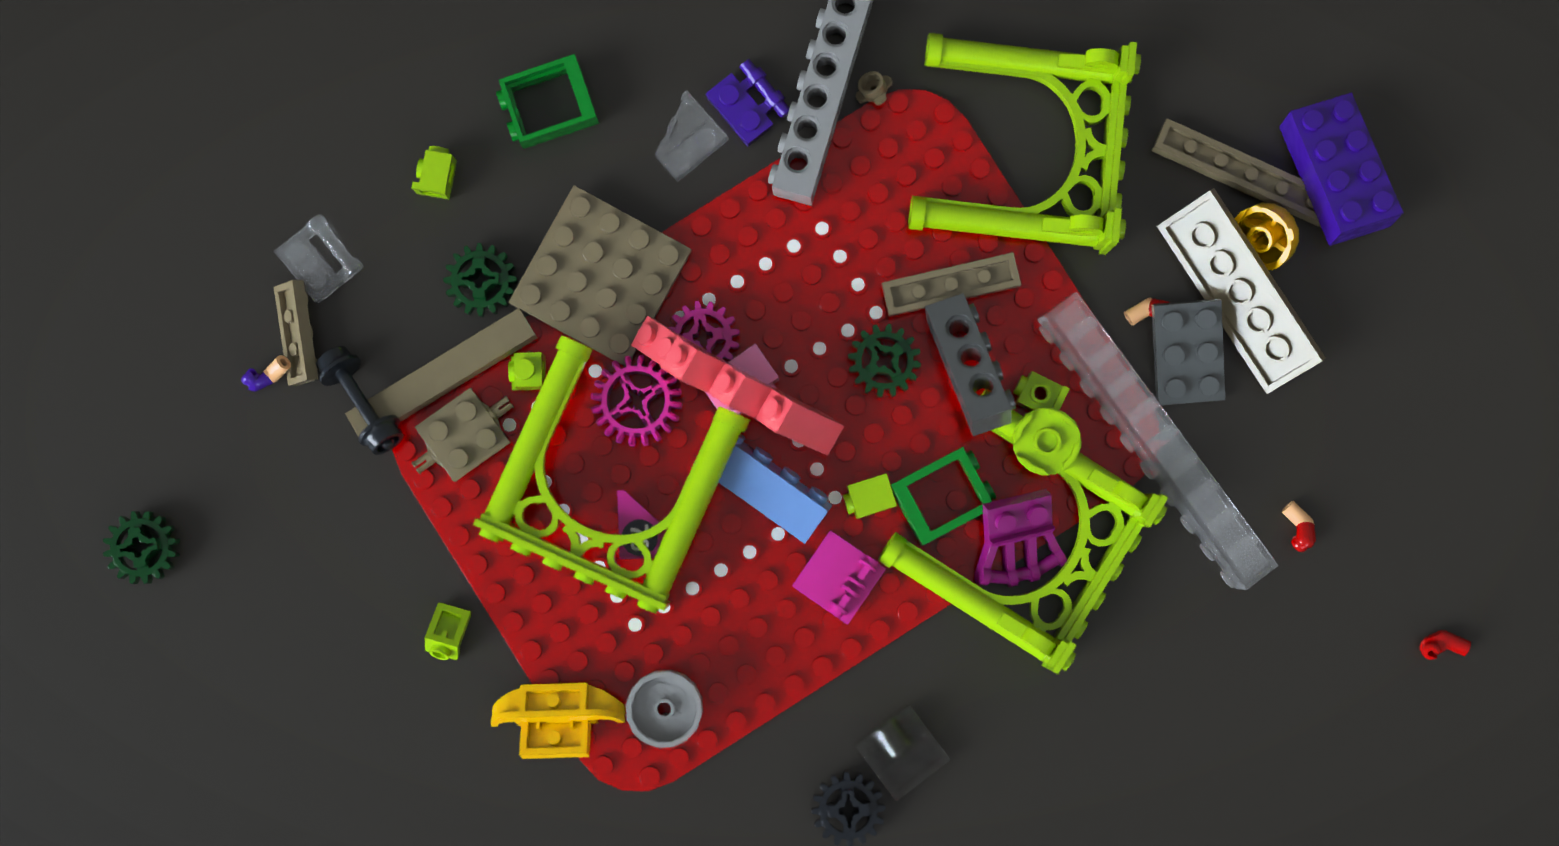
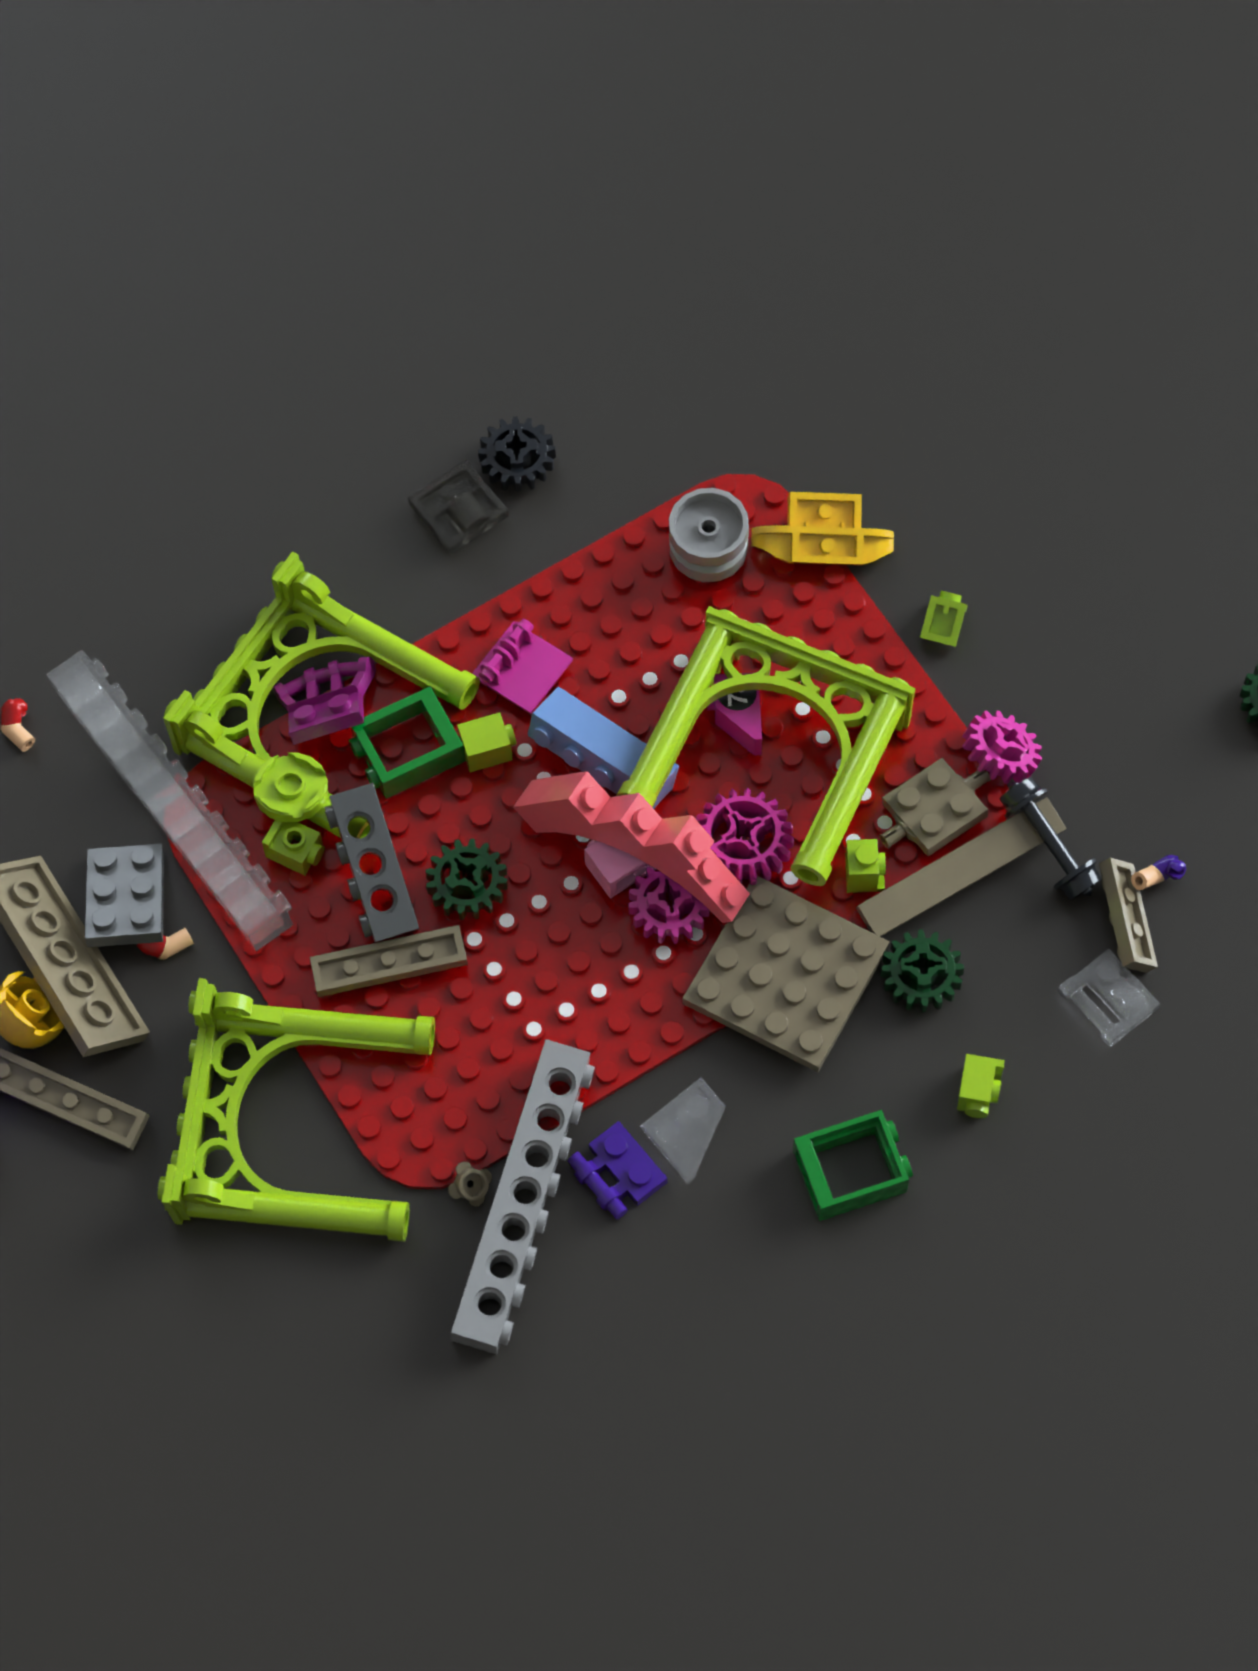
camera: 170 degrees left, 20 degrees down
none -> dark pink gear [962,710,1042,784]

